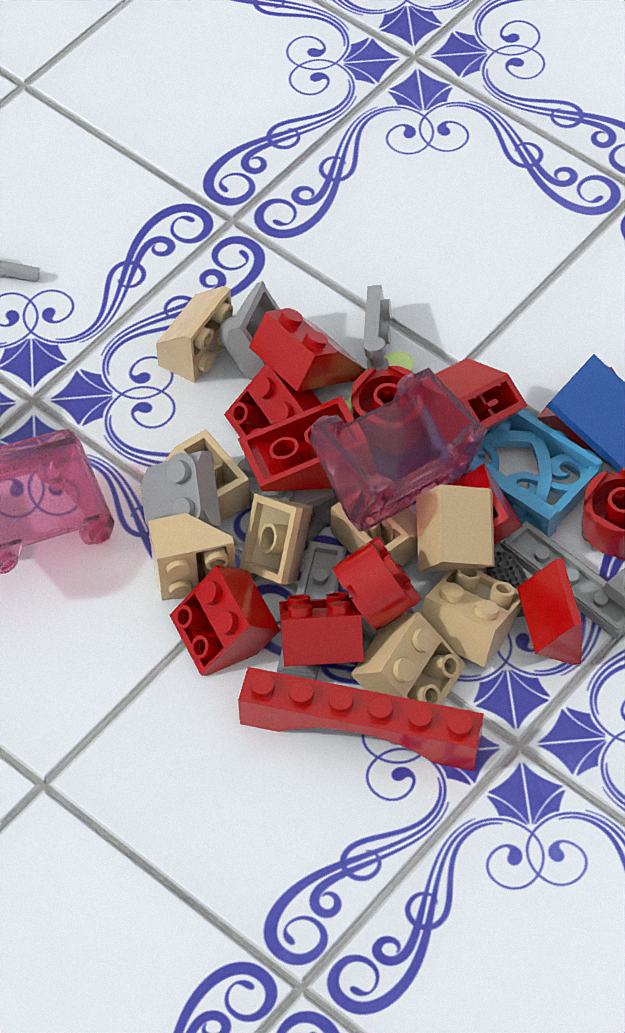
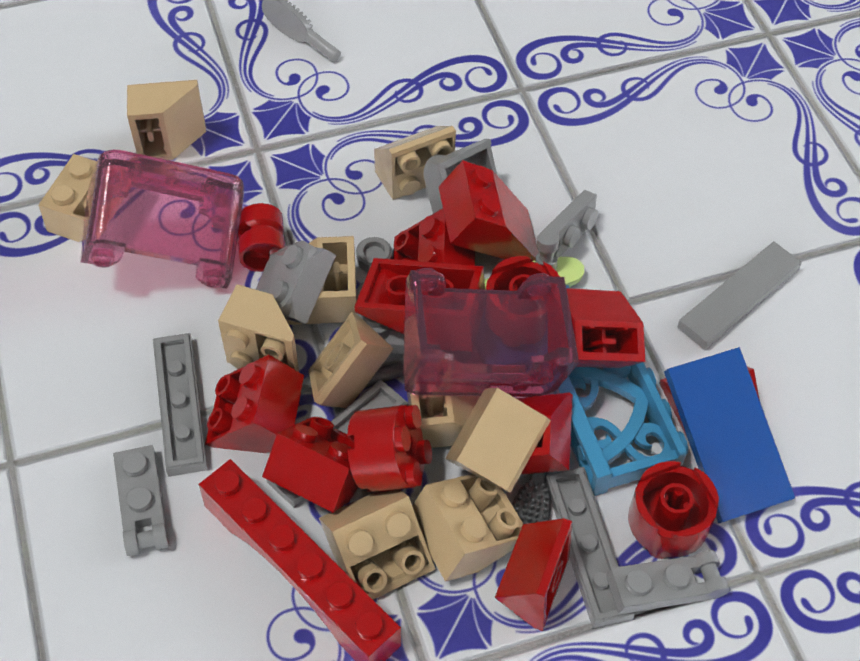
camera: 30 degrees right, 0 degrees up
none -> light grey plate [113,445,169,556]
none -> light grey tile [153,333,208,477]
none -> red wheel [236,203,285,272]
none -> light grey tile [356,237,392,272]
none -> light grey tile [677,241,802,350]

